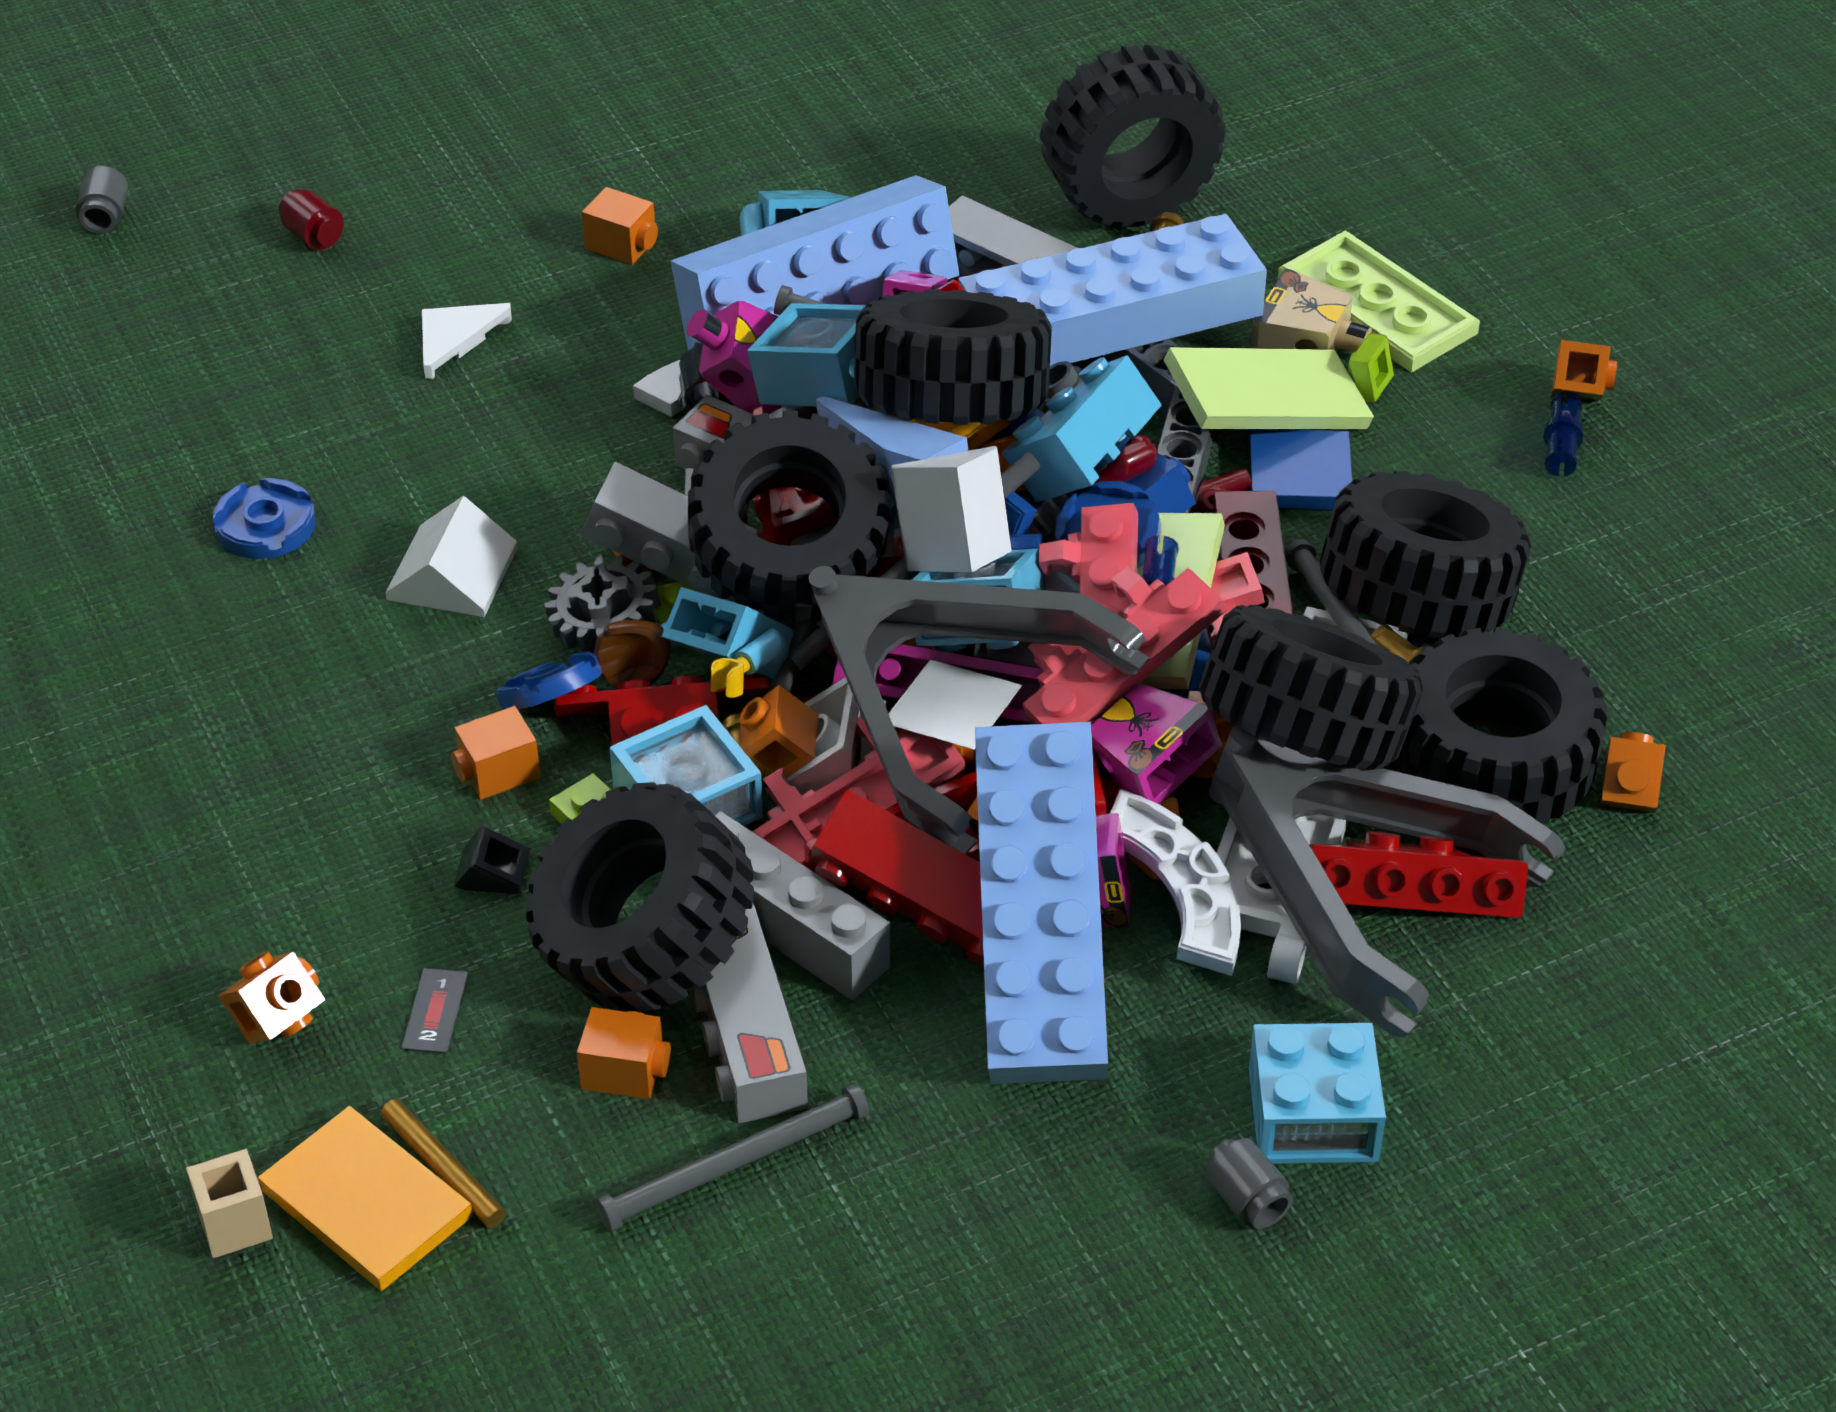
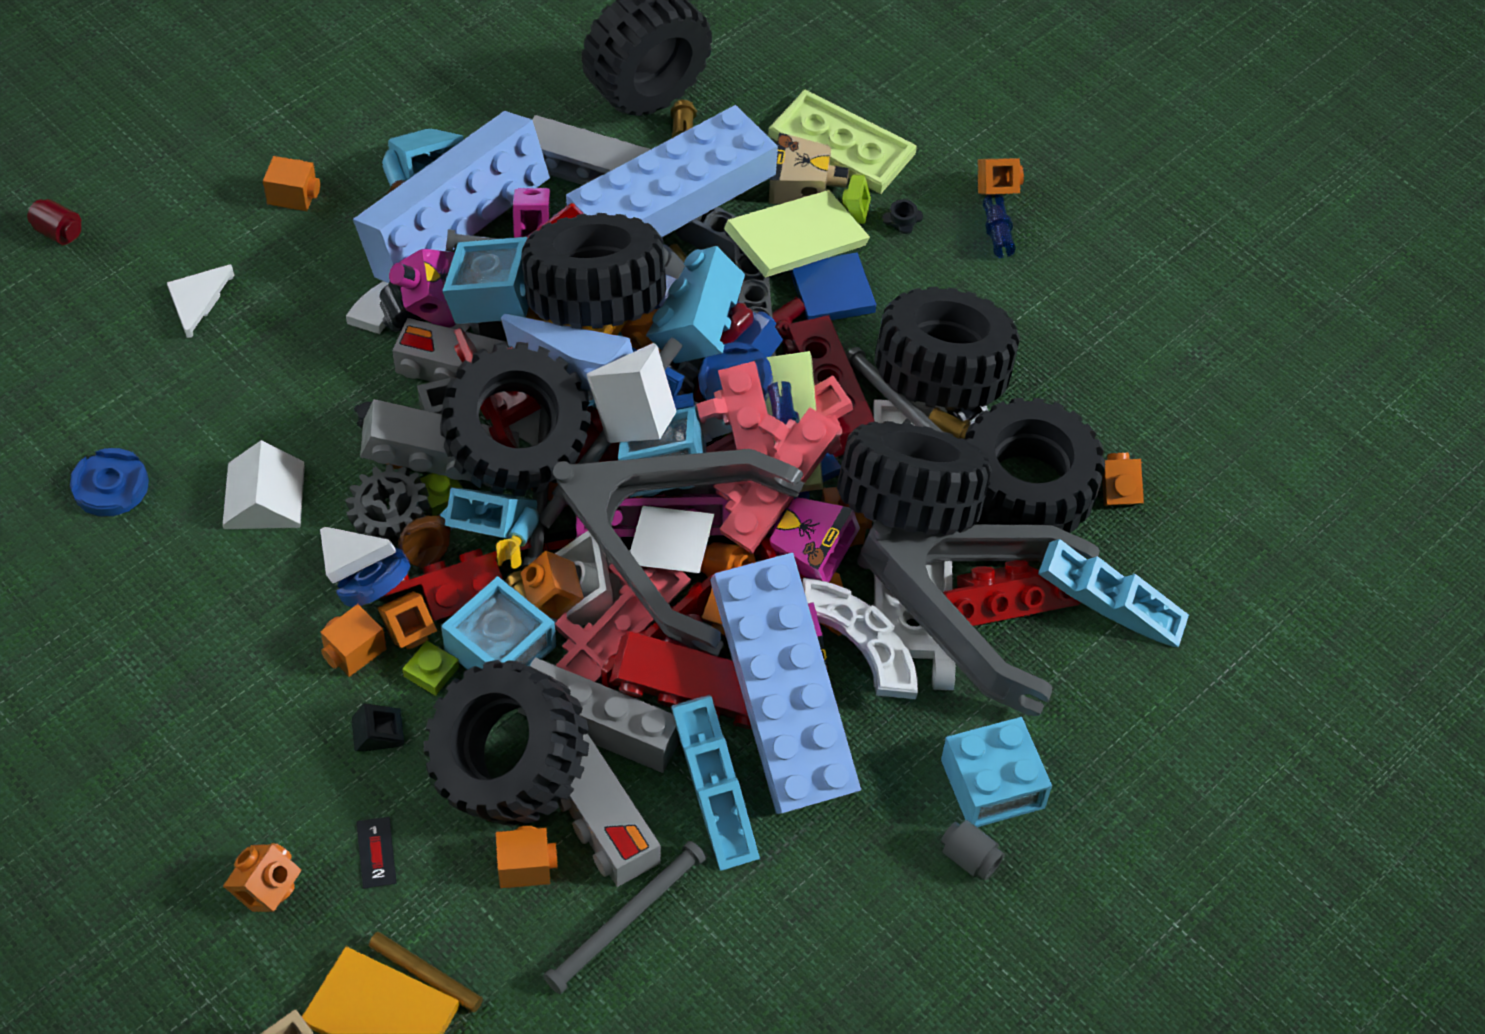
camera: 20 degrees left, 10 degrees up
none -> white tile [320,527,396,583]
none -> orange brick [377,591,437,649]
none -> medium azure slope [671,695,760,871]
none -> black plate [882,199,923,234]
none -> medium azure slope [1038,539,1189,647]

